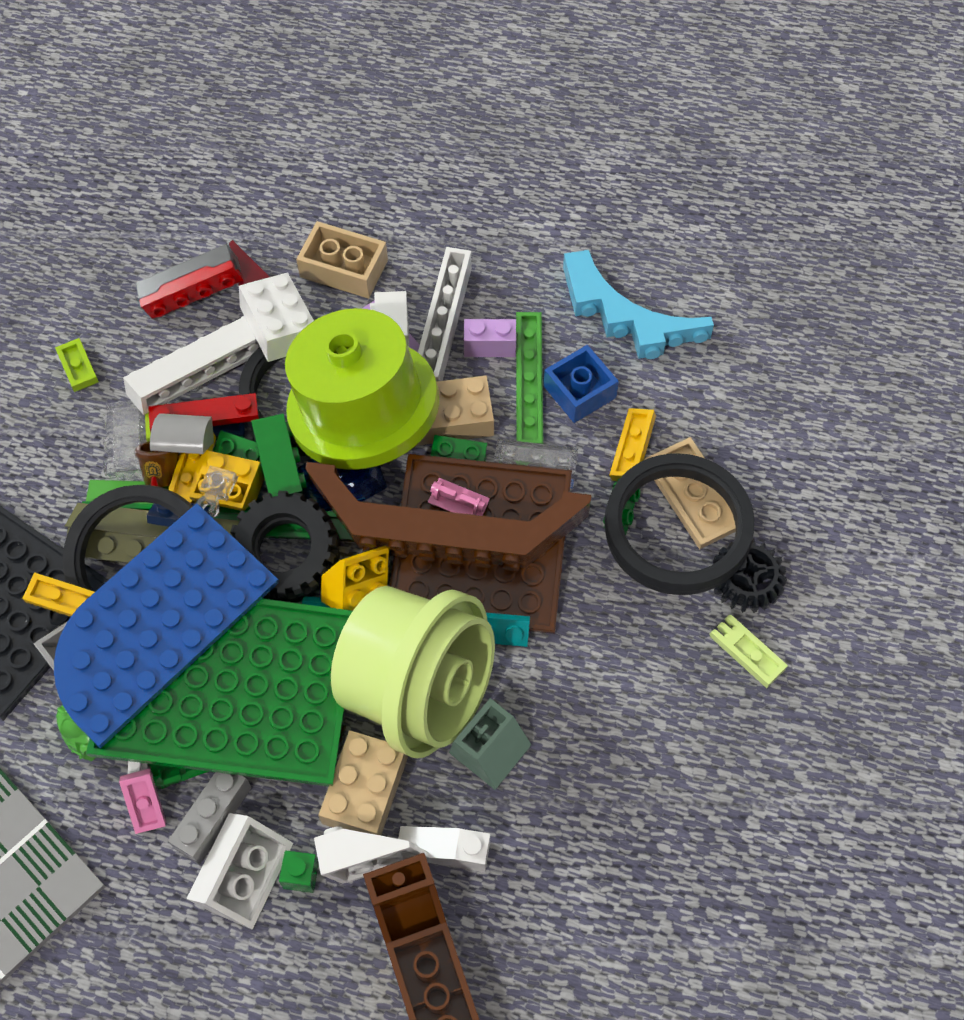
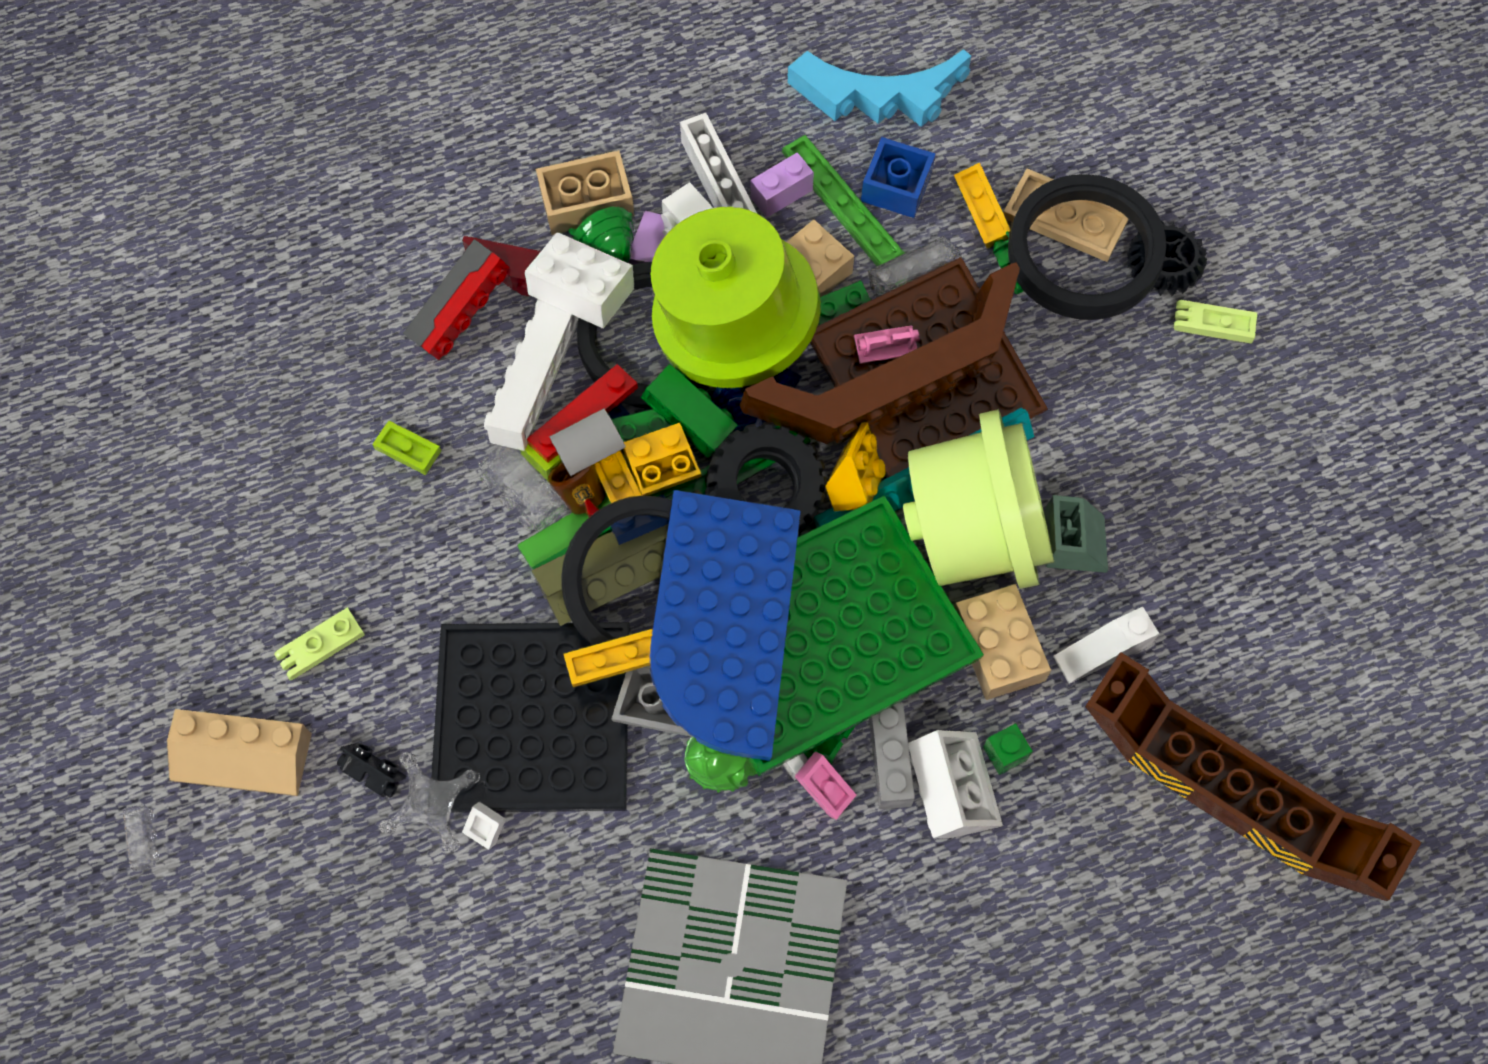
camera: 35 degrees left, 5 degrees up
clear plate [196,465,238,517] -> none
white slope [314,827,429,884] -> none
none -> green head [569,207,634,263]

